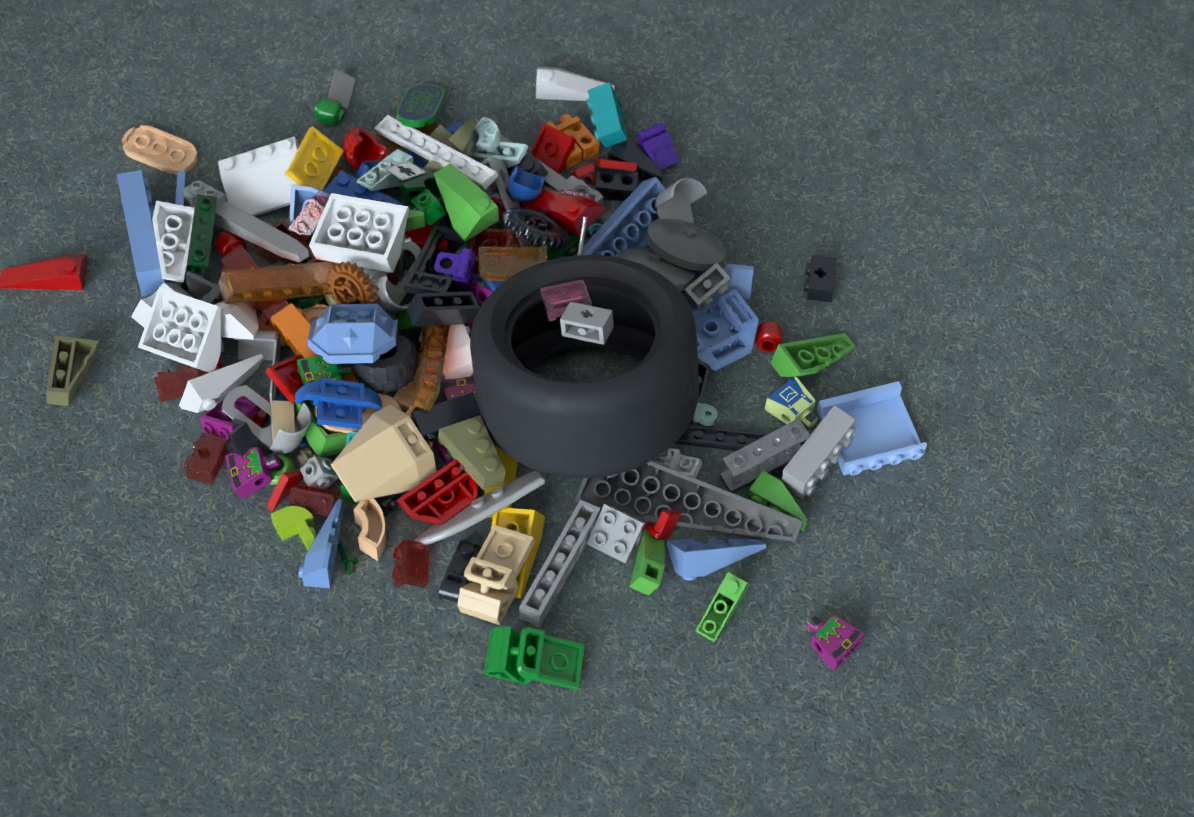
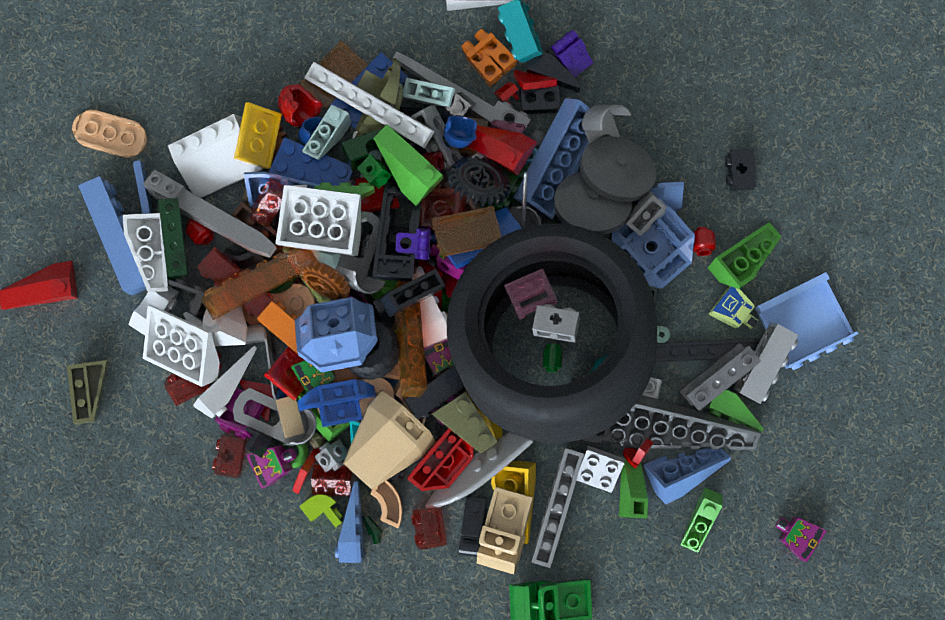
camera: 10 degrees left, 25 degrees up
green head [314,97,345,126] -> none
light grey slope [328,70,356,111] -> none
sticker [385,161,427,180] -> none
tile [396,84,445,128] -> none
light aqua tile [473,117,501,152] -> none
red tile [530,123,577,175] -> none

